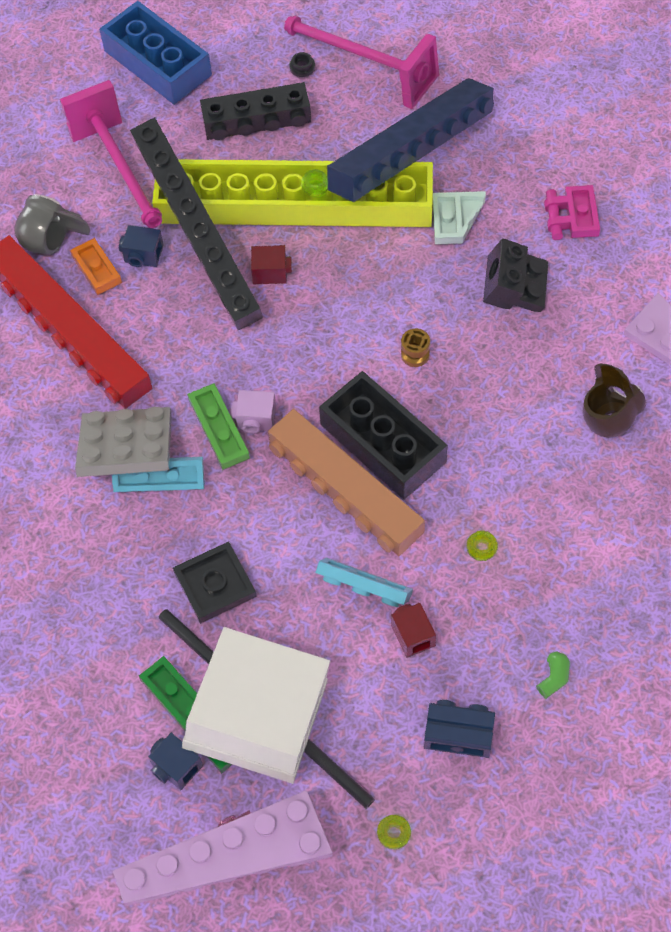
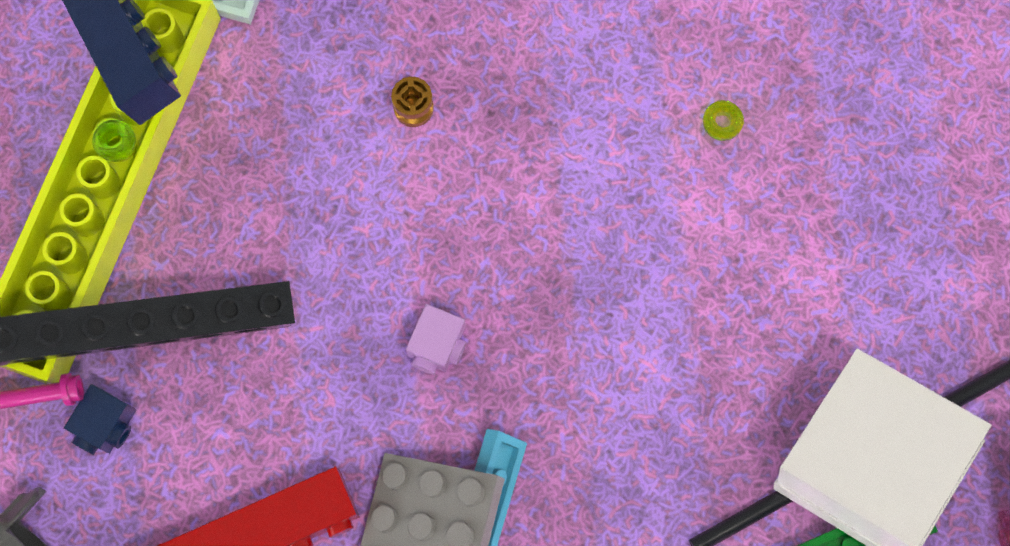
camera: 75 degrees left, 15 degrees up
orange plate [70,238,122,295] -> none
black plate [173,541,257,624] -> none
bright green plate [187,383,250,470] -> none
dark red brick [251,245,292,285] -> none
nougat brick [268,408,425,556] -> none
medium azure plate [315,558,413,607] -> none
black brick [319,371,448,500] -> none
dark red brick [391,603,436,658] -> none
dark blue brick [424,700,495,758] -> none
bright green arm [536,651,570,699] -> none

